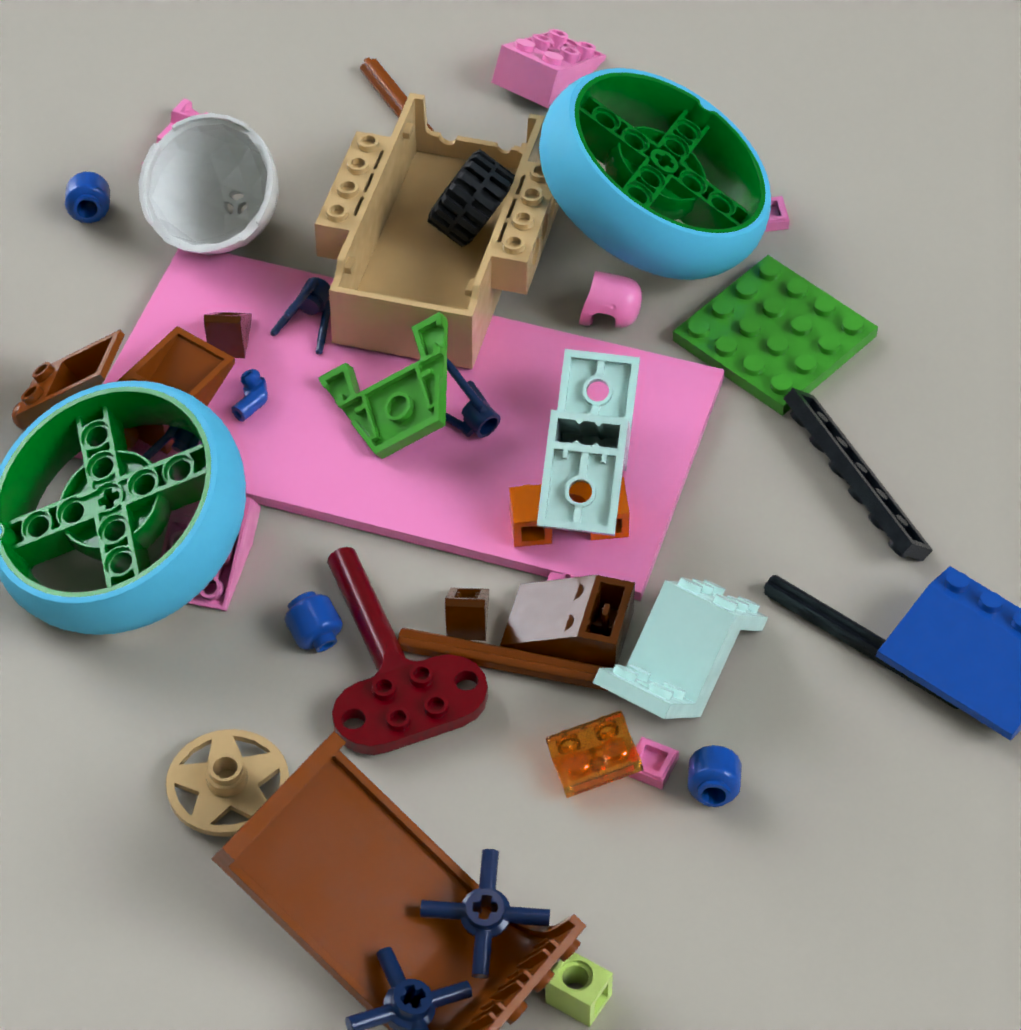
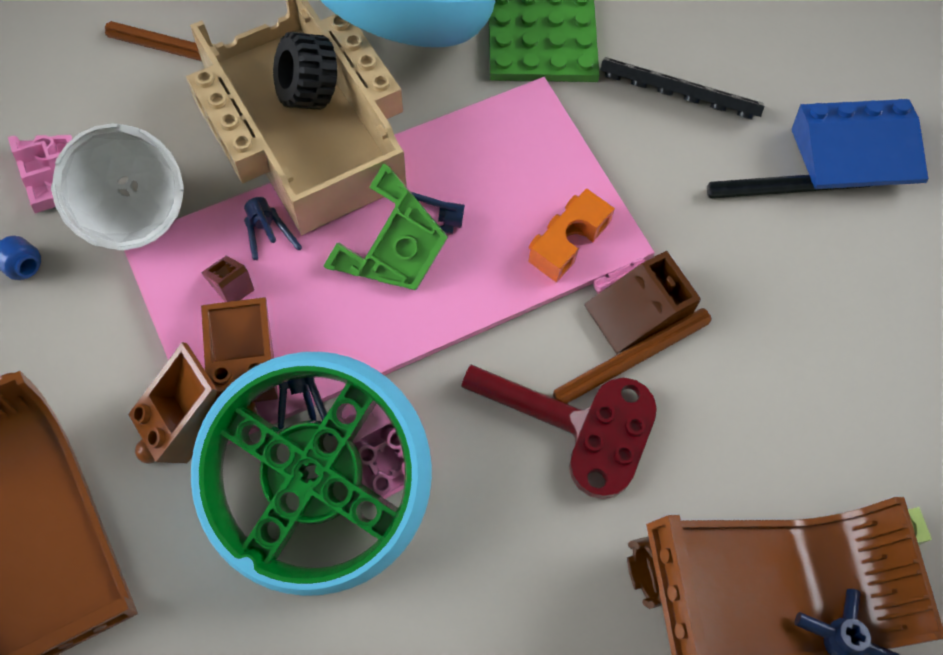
camera: 50 degrees left, 15 degrees up
tan wheel [166,729,289,837] -> none
blue arm [231,369,268,422] -> none
blue head [284,591,343,652] -> none
dark blue bar [420,849,550,979] -> none
reddish brown slope [445,587,489,641] -> none
light aqua bracket [537,349,640,536] -> none
clear orange bracket [546,711,644,798] -> none
bright pink helmet [579,271,642,328] -> none
light aqua bracket [593,577,768,719] -> none
bright pink tile [625,737,679,790] -> none
blue head [687,745,742,807] -> none

